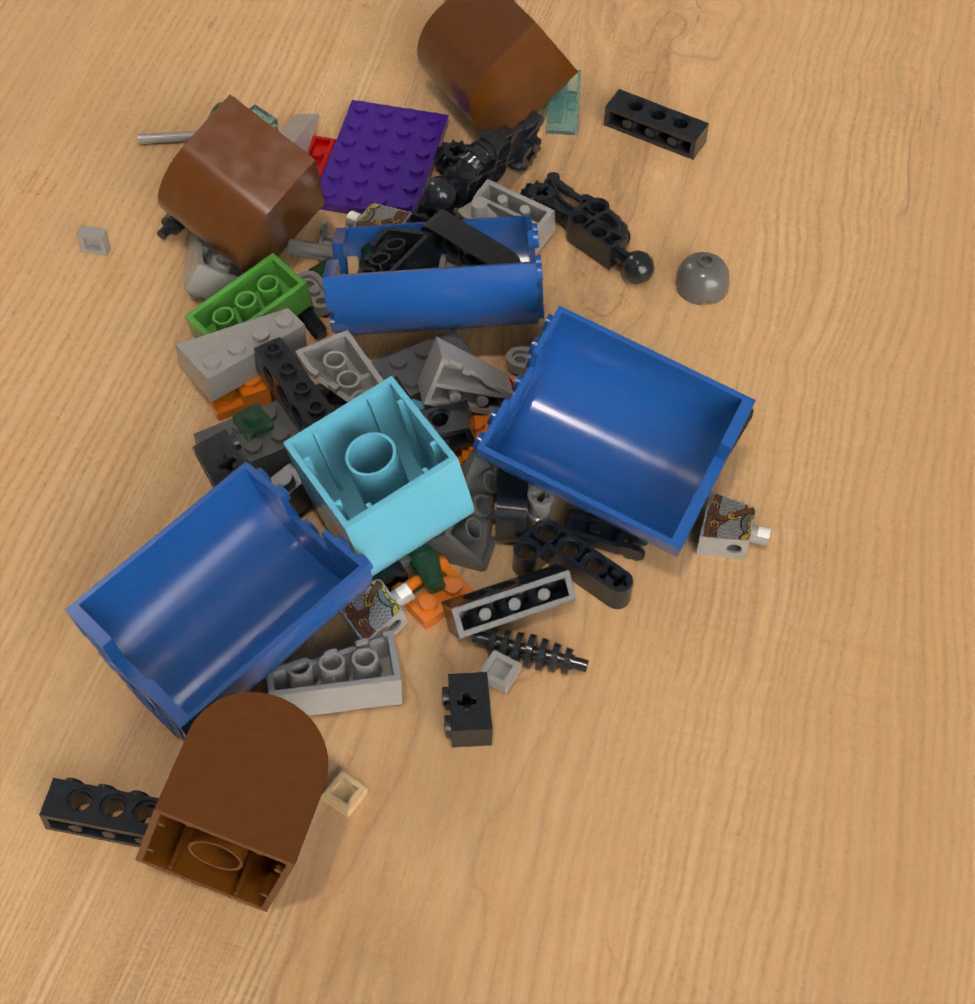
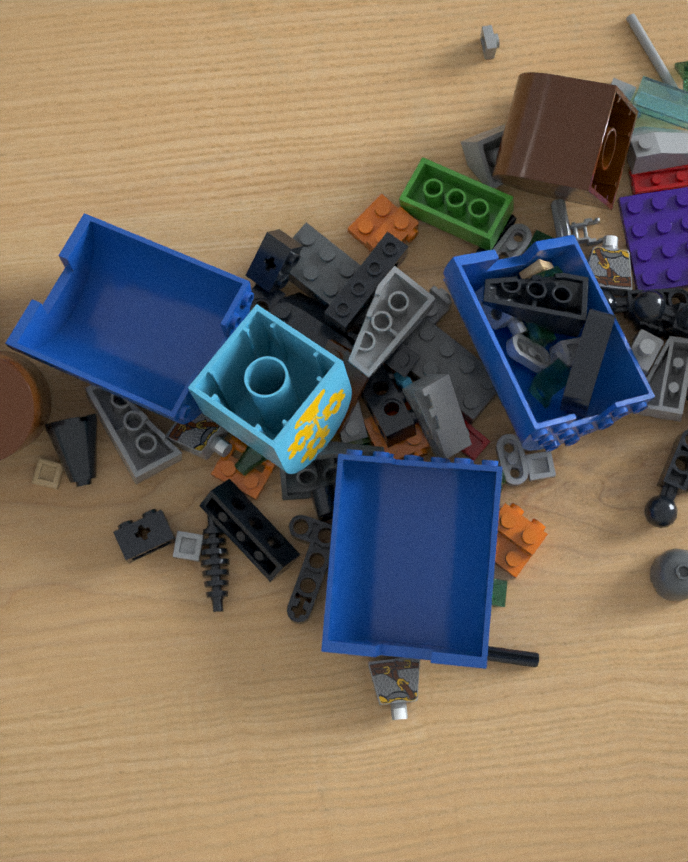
camera: 70 degrees right, 25 degrees up
light grey wedge [176,308,307,402] -> none
clear green plate [232,402,274,442] -> none
none -> black cone [45,414,97,487]

